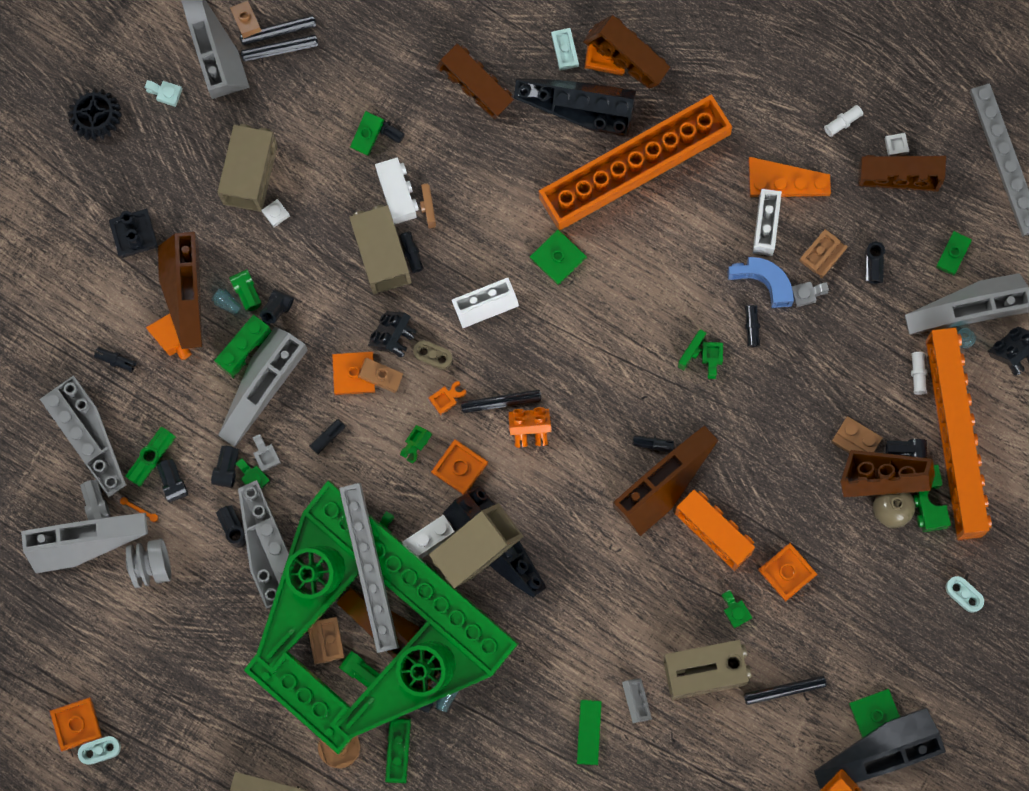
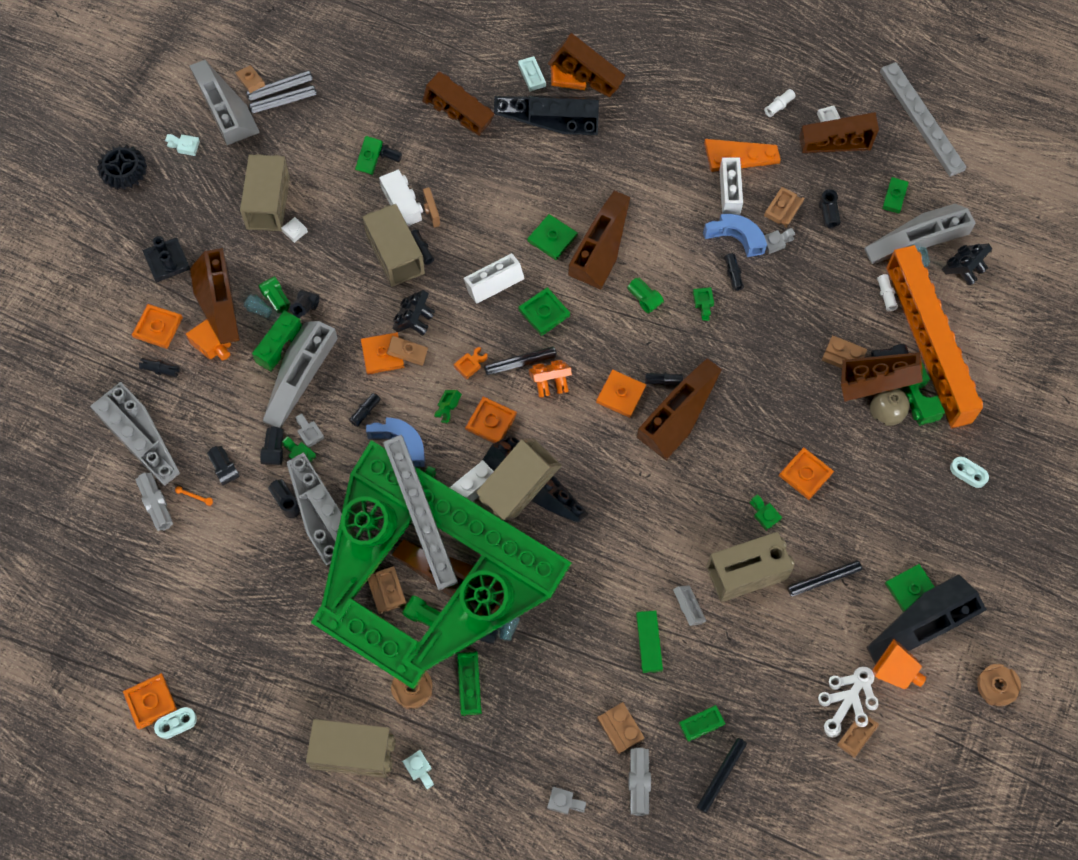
camera: 15 degrees left, 10 degrees down
light grey wedge [21,513,148,573] -> none
green piece [125,427,176,487] -> none
light grey wheel [126,538,172,589] -> none
dark tan plate [413,340,453,370] -> none
orange brick [539,94,732,231] -> none
orange brick [675,490,755,571] -> none
green plate [678,329,706,371] -> none
none -> orange plate [132,304,183,349]
none -> medium blue arch [366,417,425,467]
none -> green plate [518,287,570,336]
none -> reddish brown wedge [568,190,630,290]
none -> orange plate [596,369,646,418]
none -> green piece [627,277,664,314]

